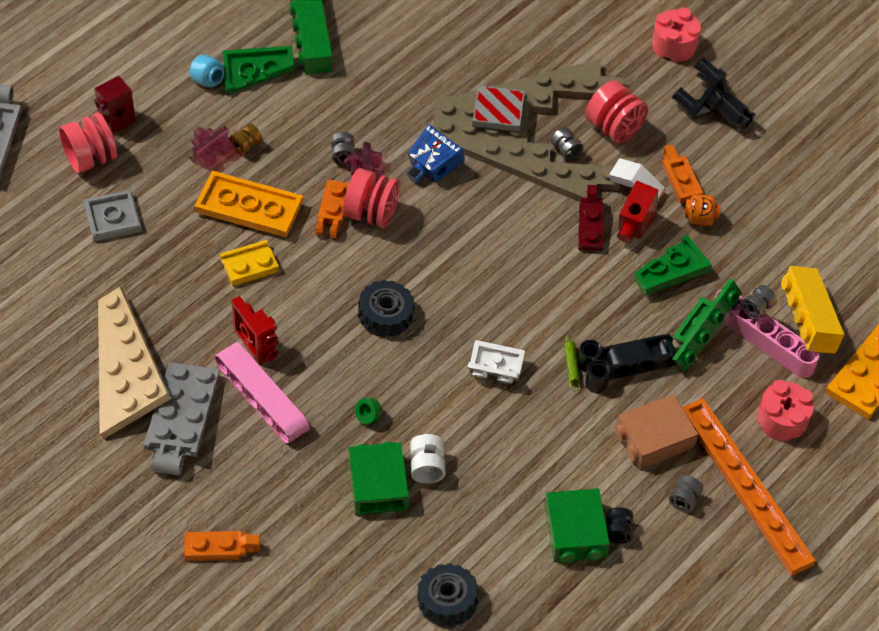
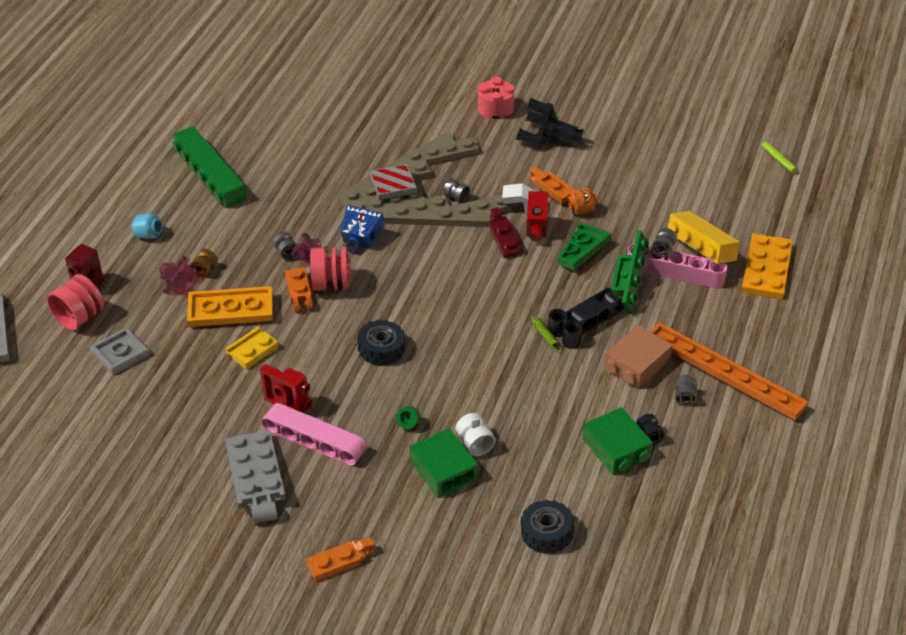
camera: 20 degrees left, 10 degrees down
tan wing [98,287,172,439] -> none
green wing [222,45,294,95] -> none
white bracket [468,340,525,384] -> none
coral wheel [585,80,649,144] -> none
coral brick [756,380,814,441] -> none

